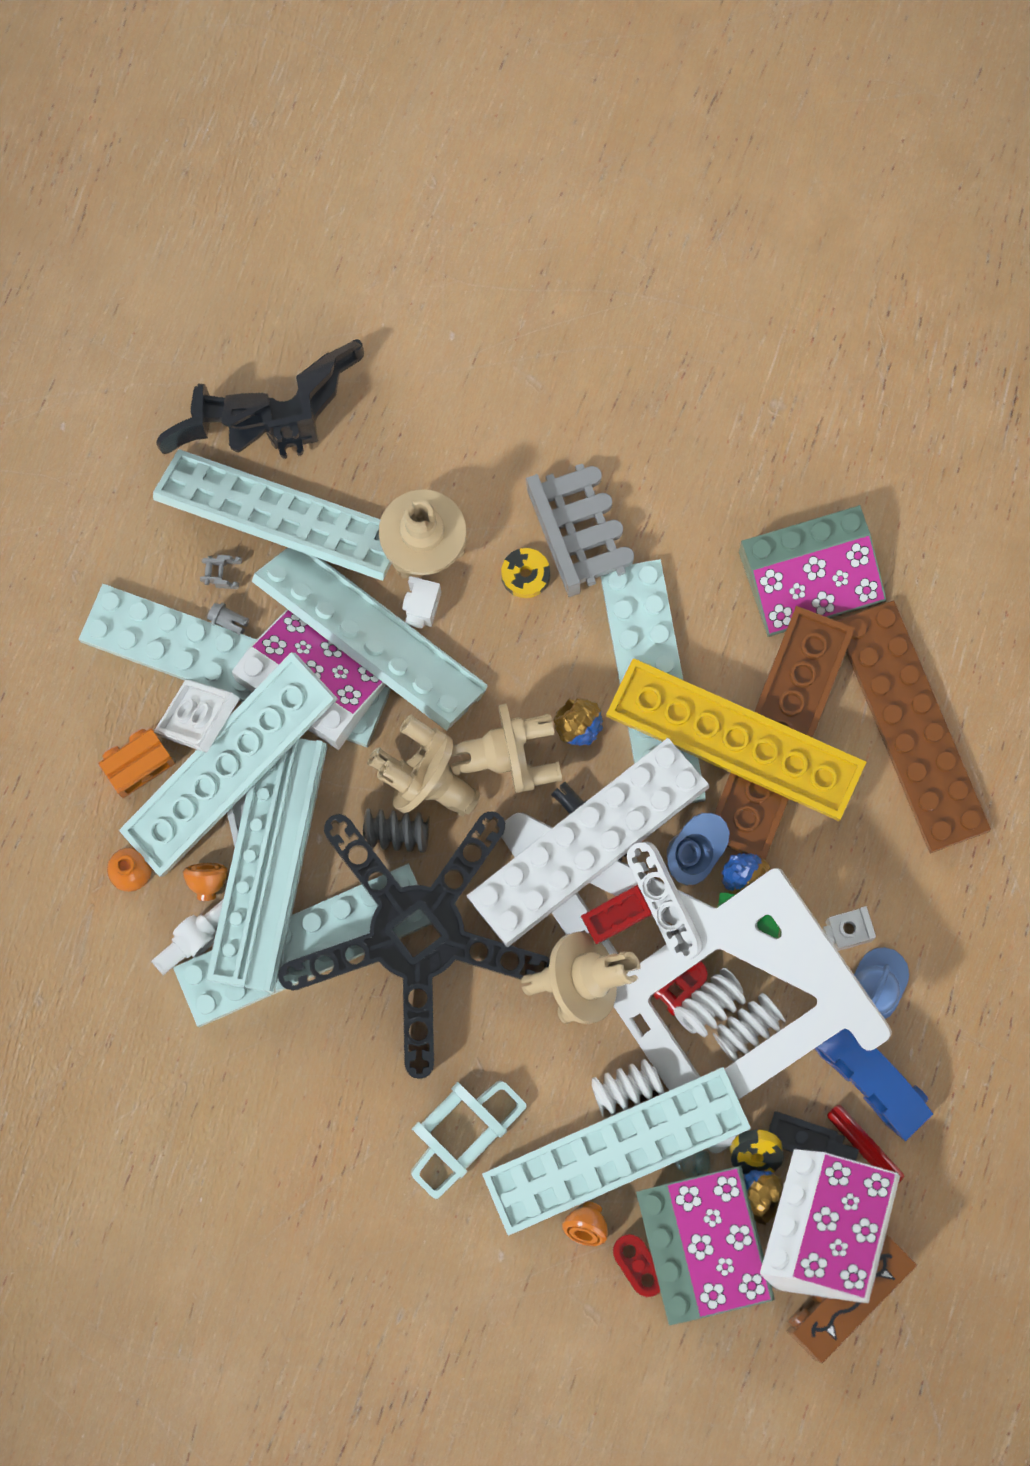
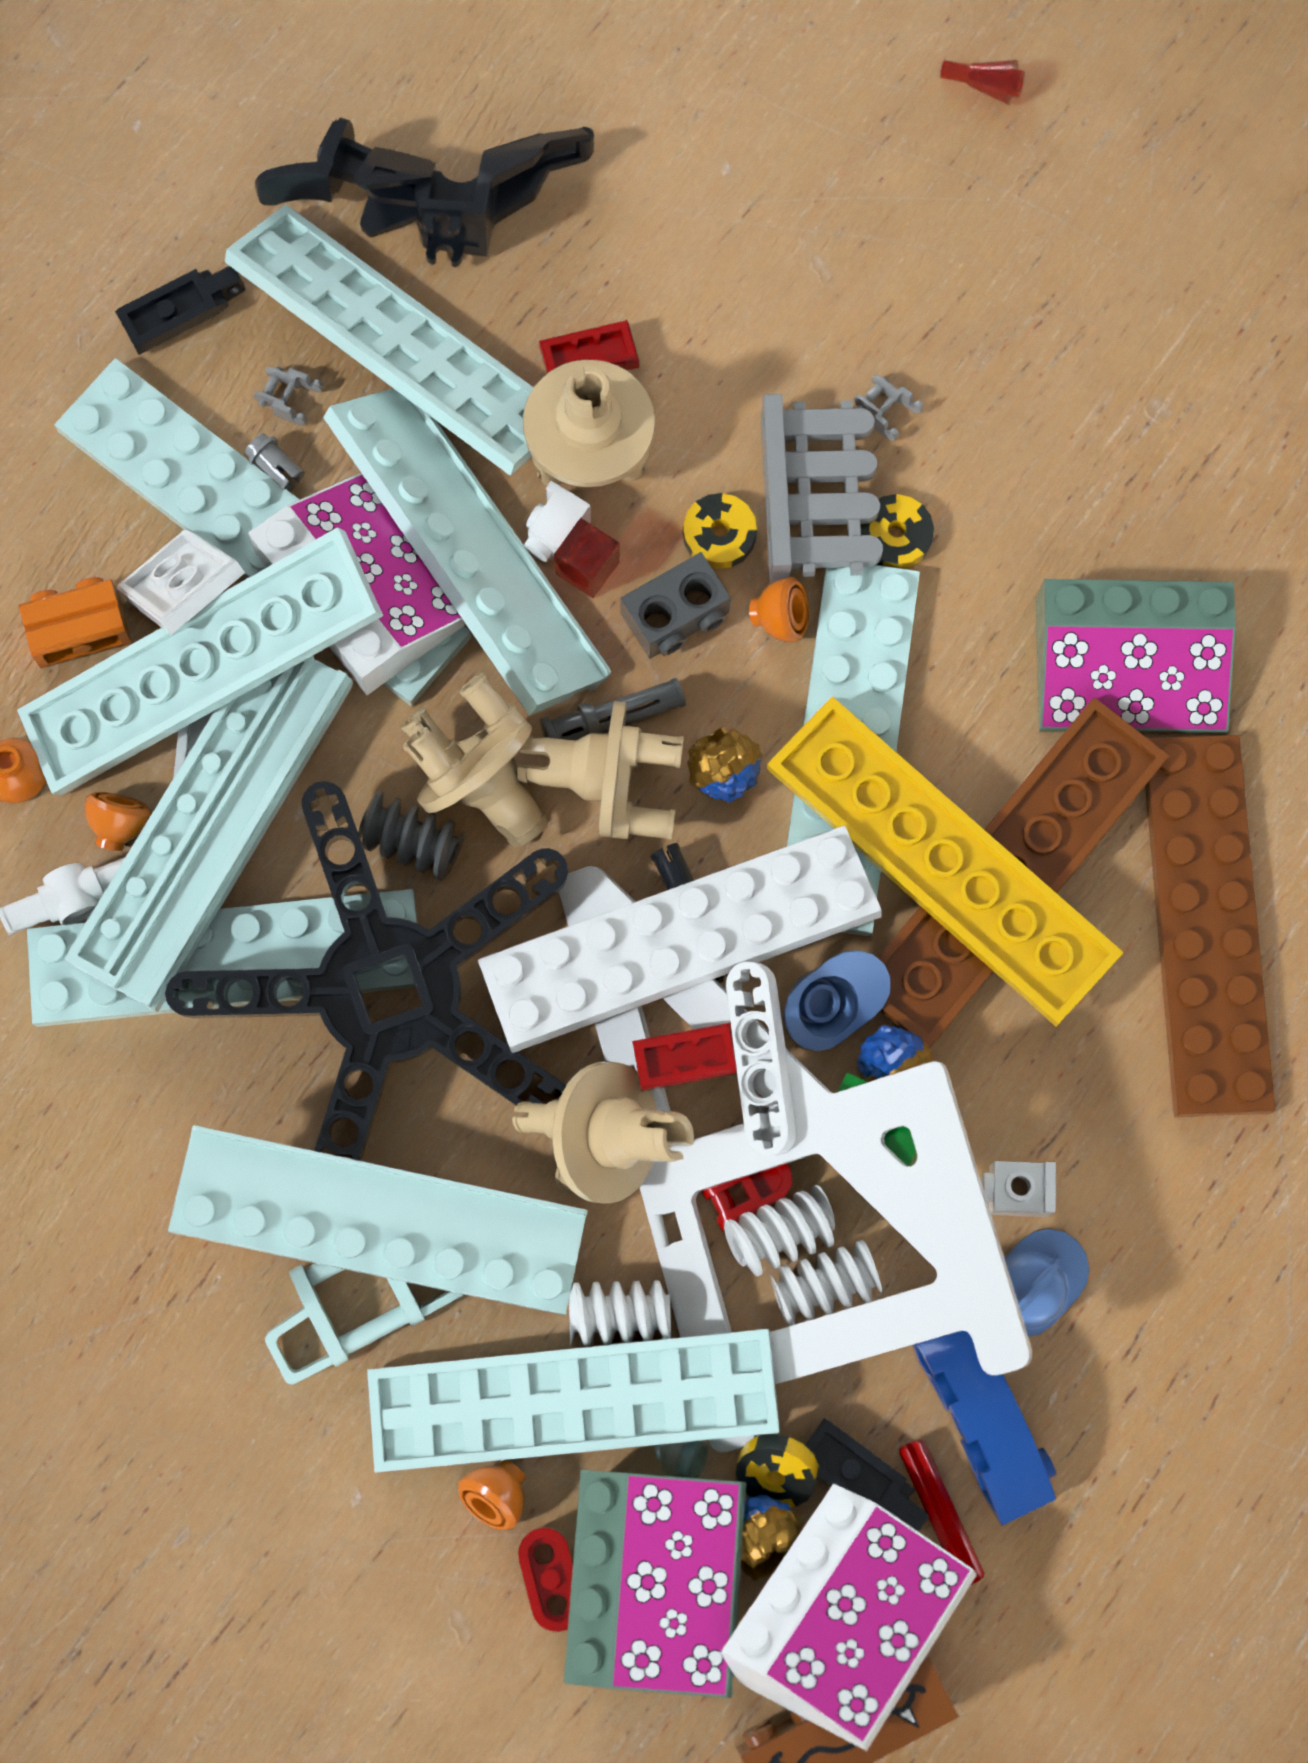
camera: 10 degrees right, 0 degrees up
none -> black hinge [115,266,246,355]
none -> light aqua plate [168,1125,588,1315]
none -> red plate [539,320,639,374]
none -> dark grey pin [540,678,686,741]
none -> clear red brick [554,517,620,599]
none -> dark grey brick [620,552,731,659]
none -> orange brick [749,577,809,643]
none -> light grey piece [854,375,924,441]
none -> piece [860,494,934,569]
none -> clear red cone [940,59,1025,105]

